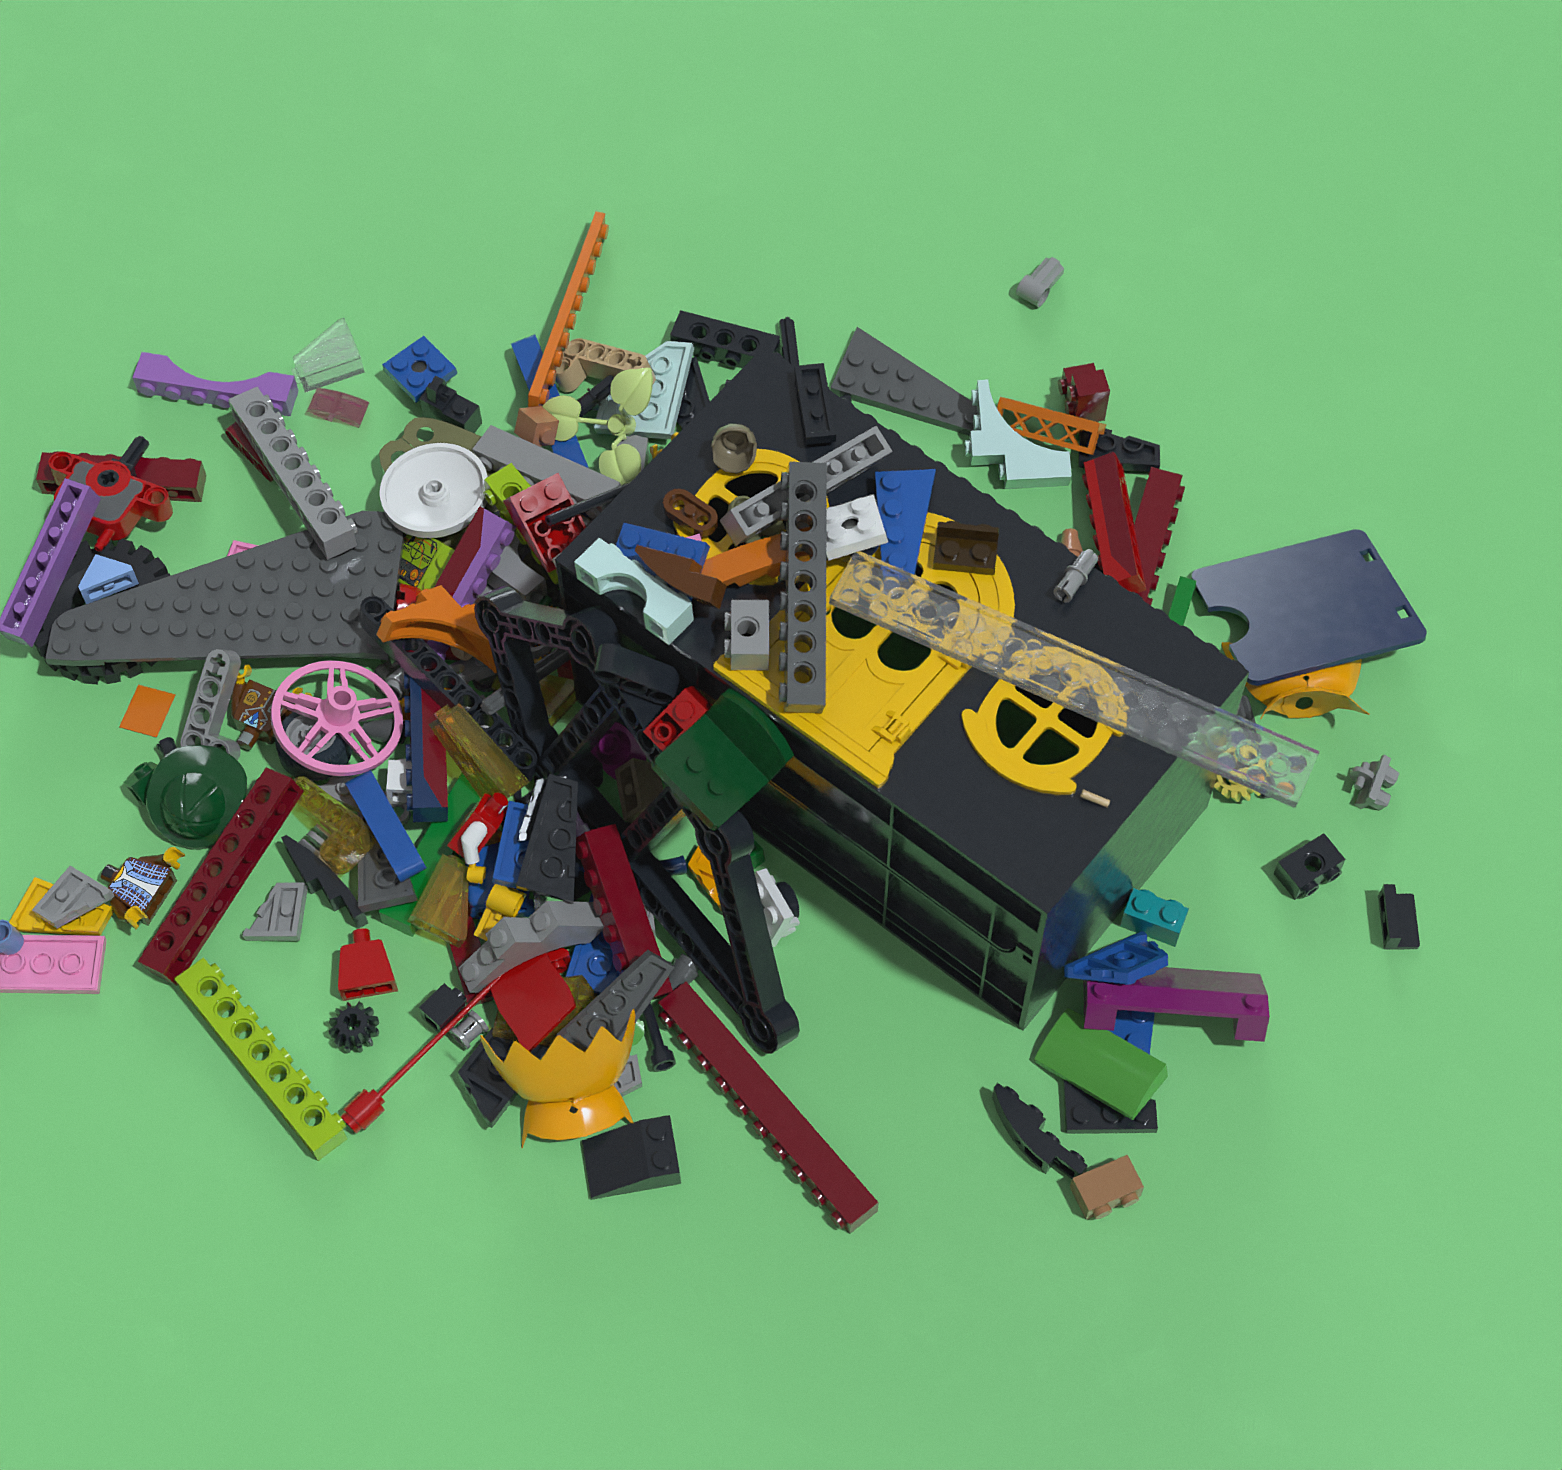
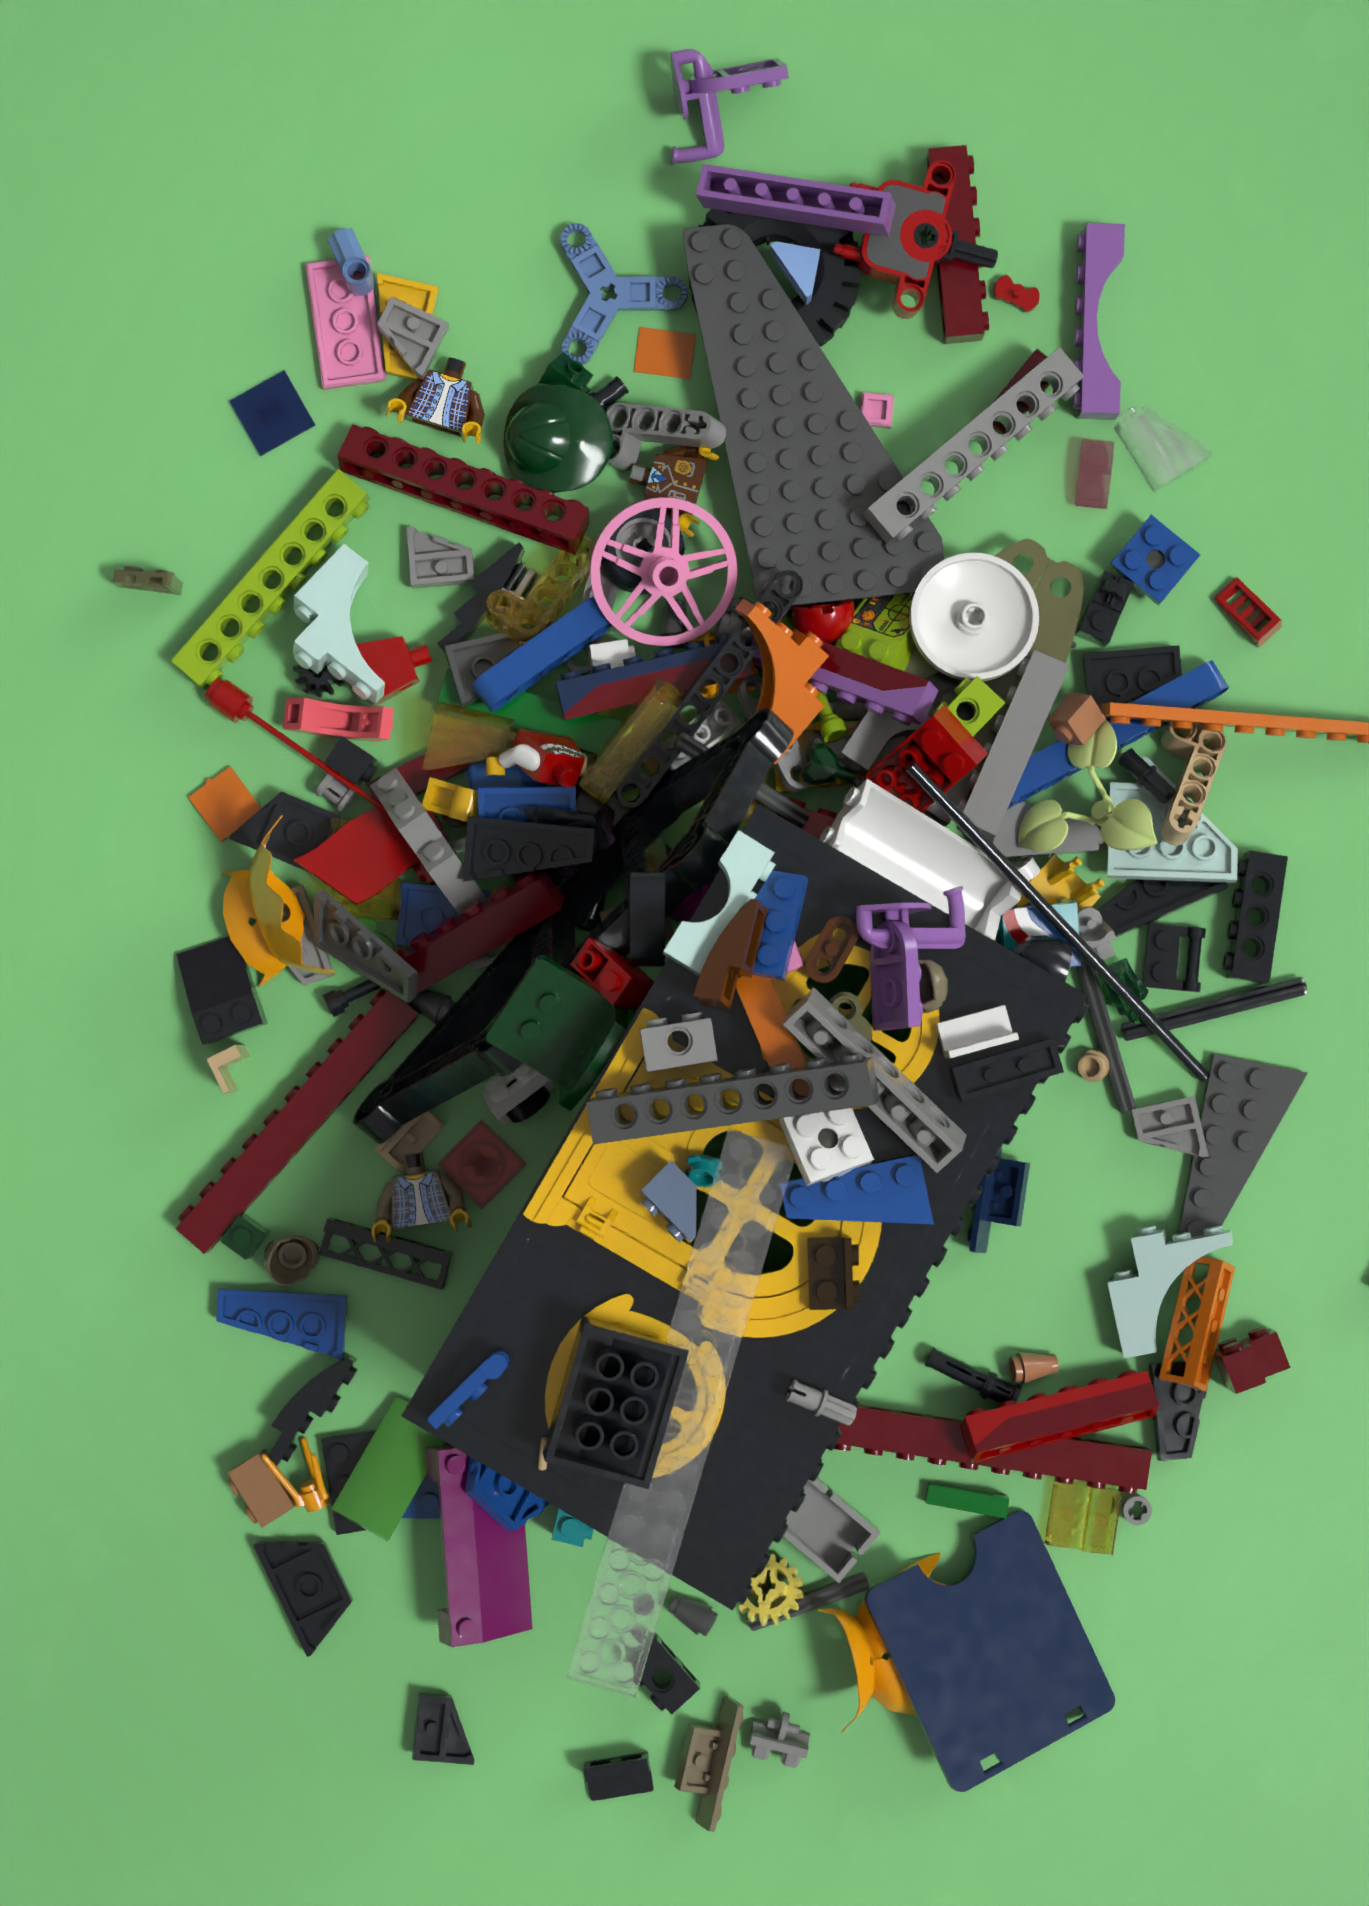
camera: 85 degrees right, 25 degrees up
none -> olive wing [113,566,183,595]
none -> orange piece [188,766,261,842]
none -> tan panel [206,1045,250,1094]
none -> blue wing [216,1288,348,1360]
none -> dark green brick [220,1213,270,1260]
none -> clear blue piece [230,370,316,456]
none -> black wing [253,1541,353,1657]
none -> light orange plant [261,1437,330,1512]
none -> dark tan hair [264,1235,319,1286]
none -> coral arch [283,698,394,742]
none -> light aqua arch [293,544,385,704]
none -> black fence [319,1217,453,1290]
none -> torso [371,1152,472,1242]
none -> tan hinge [374,1110,446,1172]
none -> black wing [412,1693,475,1765]
none -> blue hinge [428,1349,511,1429]
none -> clear red piece [437,1119,527,1209]
none -> black slope [542,1316,689,1489]
none -> medium blue piece [560,223,688,365]
none -> sand blue slope [639,1160,697,1243]
none -> dark grey cone [668,1594,718,1637]
none -> dark tan bracket [674,1697,743,1832]
none -> teal plate [685,1155,723,1187]
none -> medium lavender plate [856,886,966,1031]
none -> white panel [935,1005,1019,1058]
none -> red piece [993,275,1040,313]
none -> clear yellow slope [1044,1481,1122,1555]
none -> black wing [1083,645,1182,710]
none -> light grey bush [1121,1494,1152,1525]
none -> light grey wing [1131,1096,1208,1158]
none -> red slope [1214,577,1282,647]

